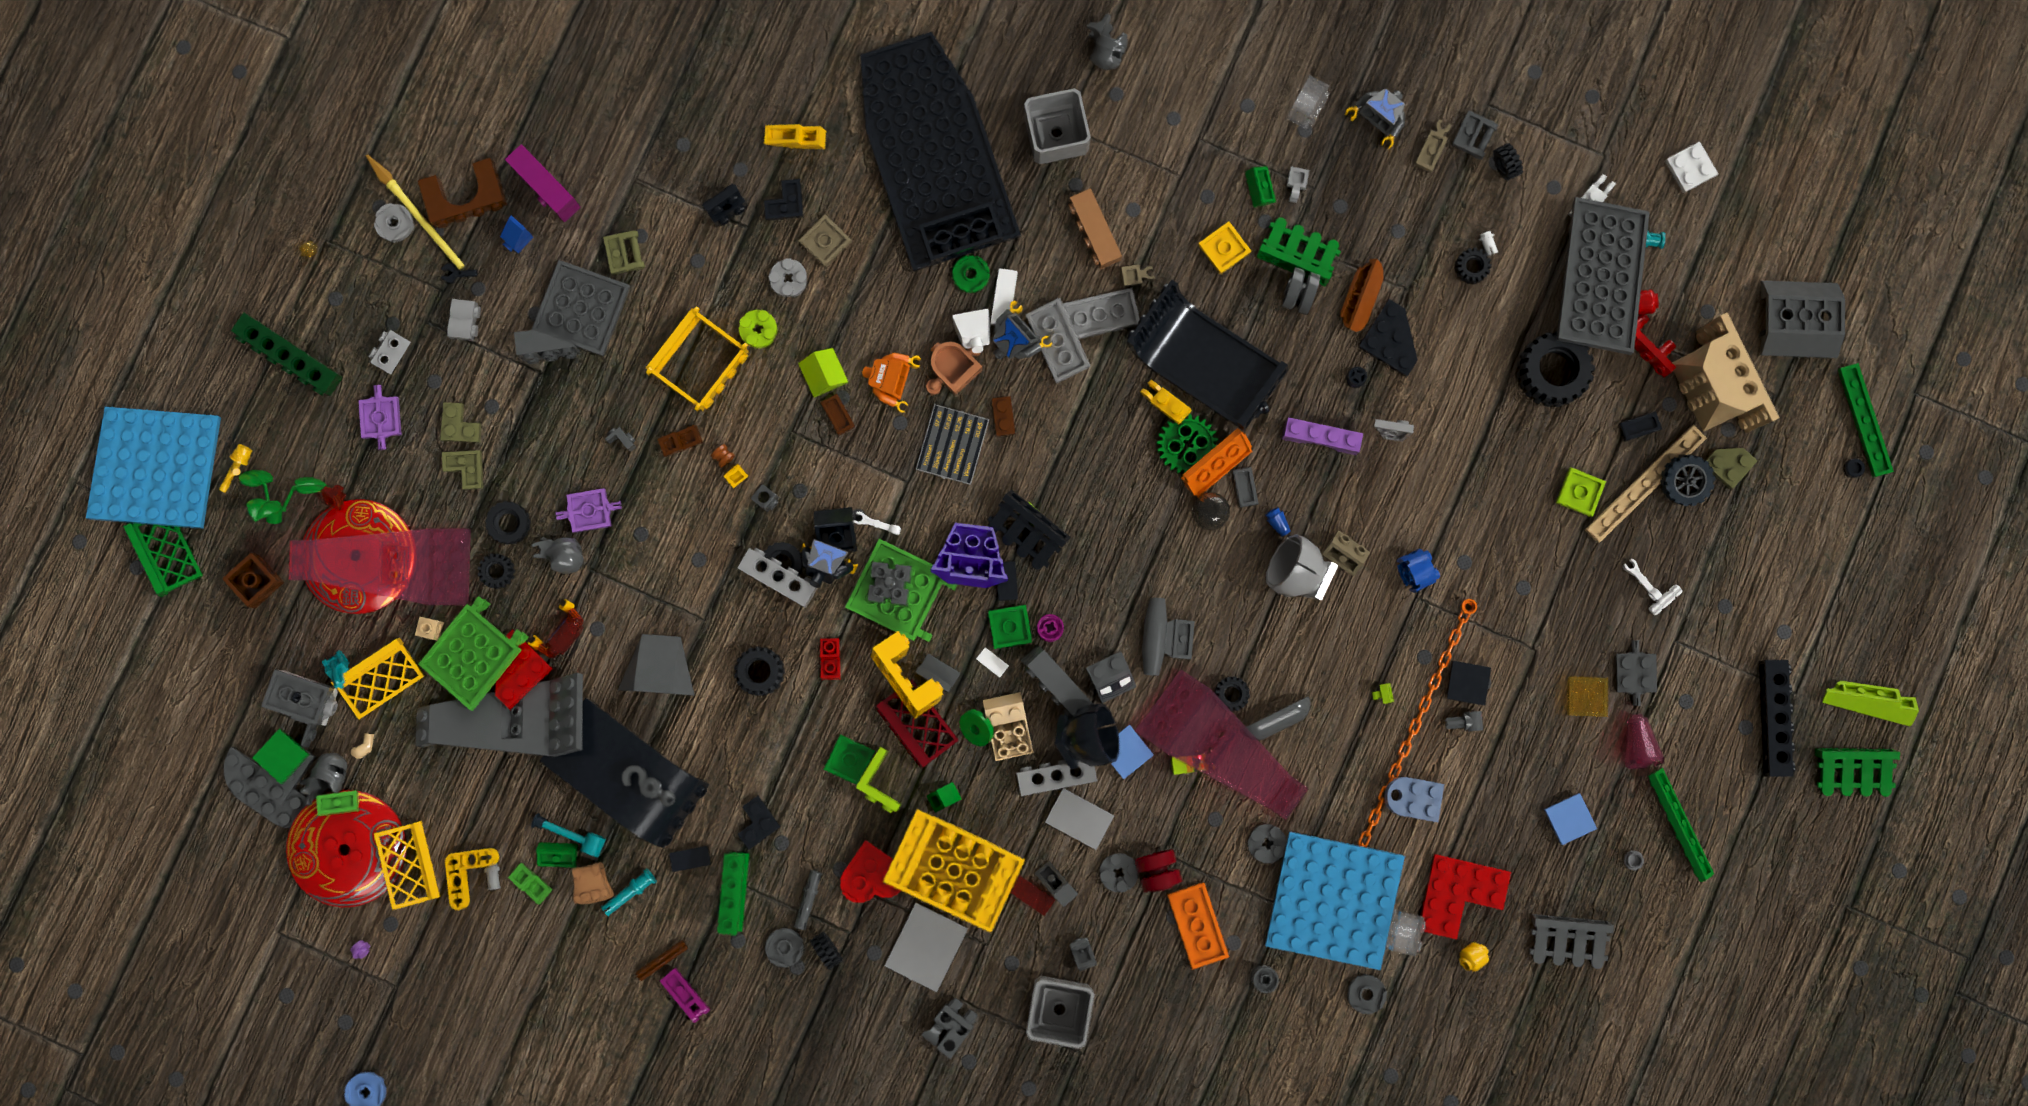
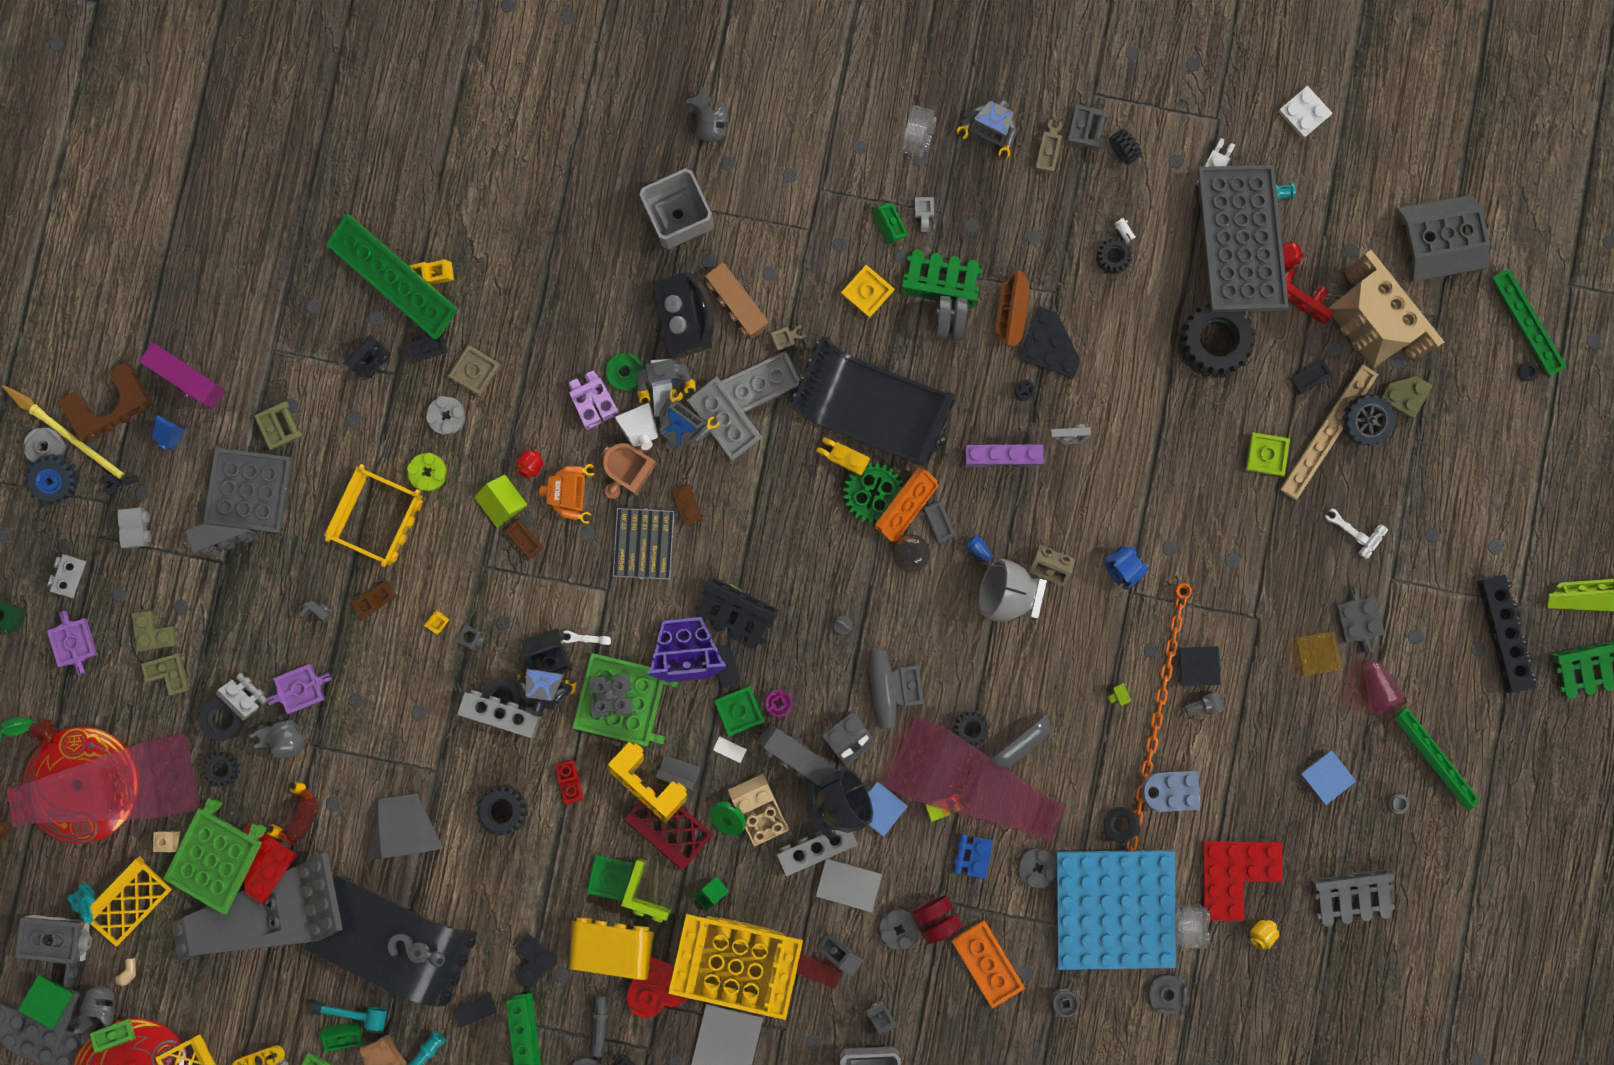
camera: 10 degrees left, 0 degrees up
dark orange wheel [711,444,735,468] -> none
black wing [860,32,1021,272] -> none
none -> black wheel [24,454,80,505]
none -> light grey plate [216,673,268,721]
none -> green plate [326,214,459,339]
none -> red head [515,449,544,479]
none -> lavender hips [569,371,620,430]
none -> yellow windscreen [569,917,655,980]
none -> dark grey torso [637,359,696,403]
none -> black piece [653,272,714,358]
none -> dark grey tile [834,616,853,635]
none -> blue plate [953,834,993,879]
none -> black tyre [1104,807,1140,843]

